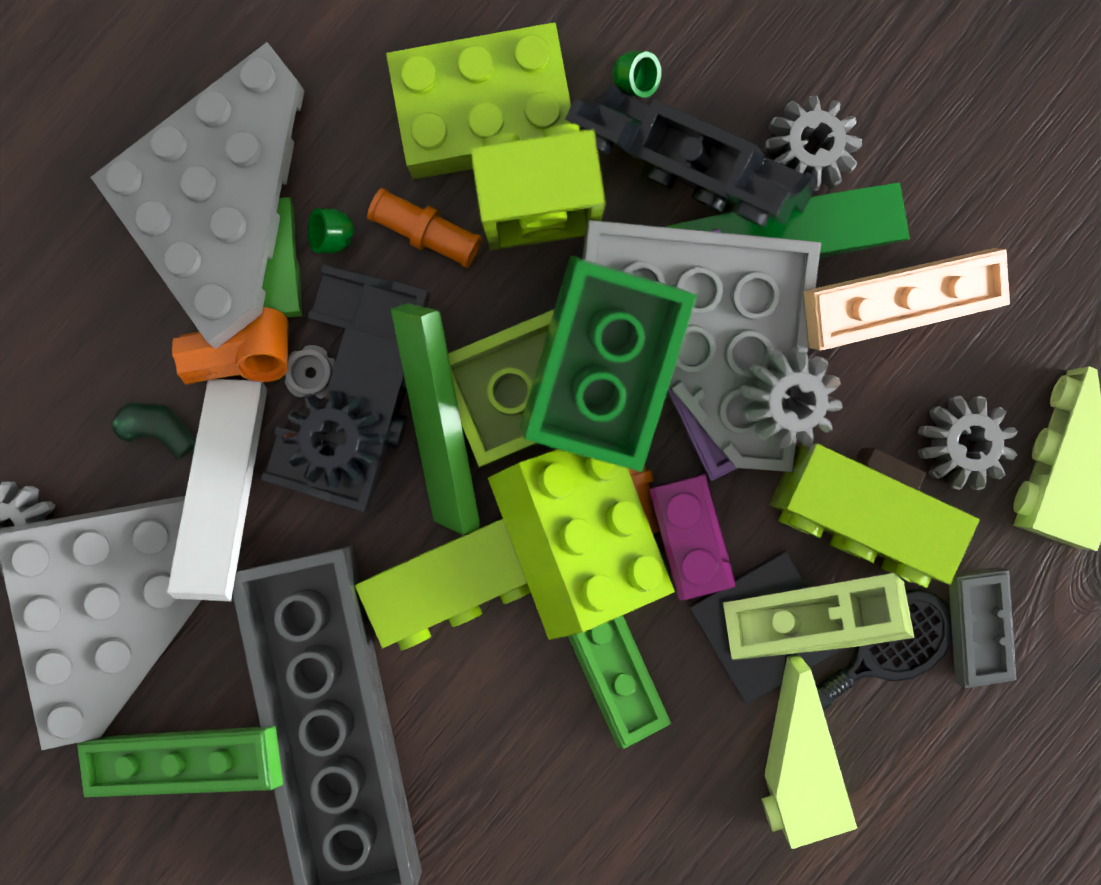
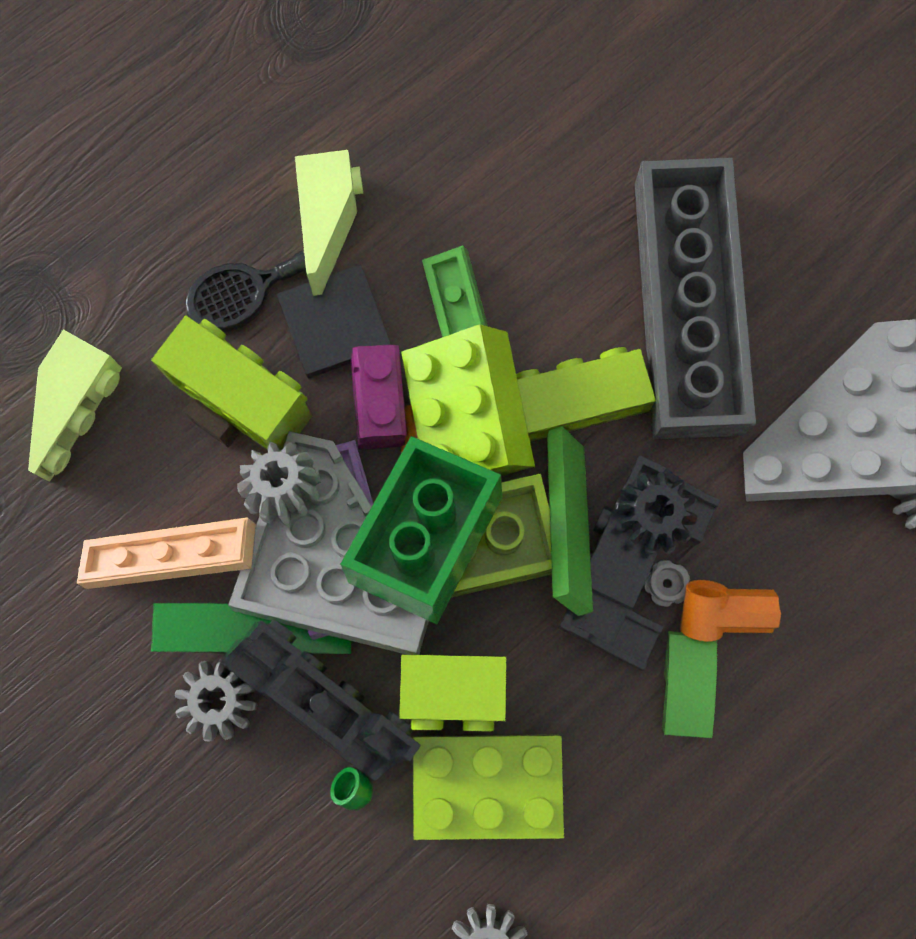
camera: 170 degrees left, 10 degrees down
bright green tile [77,726,283,797] -> none
light grey plate [91,42,305,349] -> none
clear green arm [112,402,196,460] -> none
white tile [167,379,267,601] -> none
green hinge [307,208,355,254] -> none
orange pin [367,188,483,268] -> none
yellowish green slope [723,573,914,660] -> none
light grey gear [918,396,1018,490] -> none
dark grey plate [948,567,1017,688] -> none

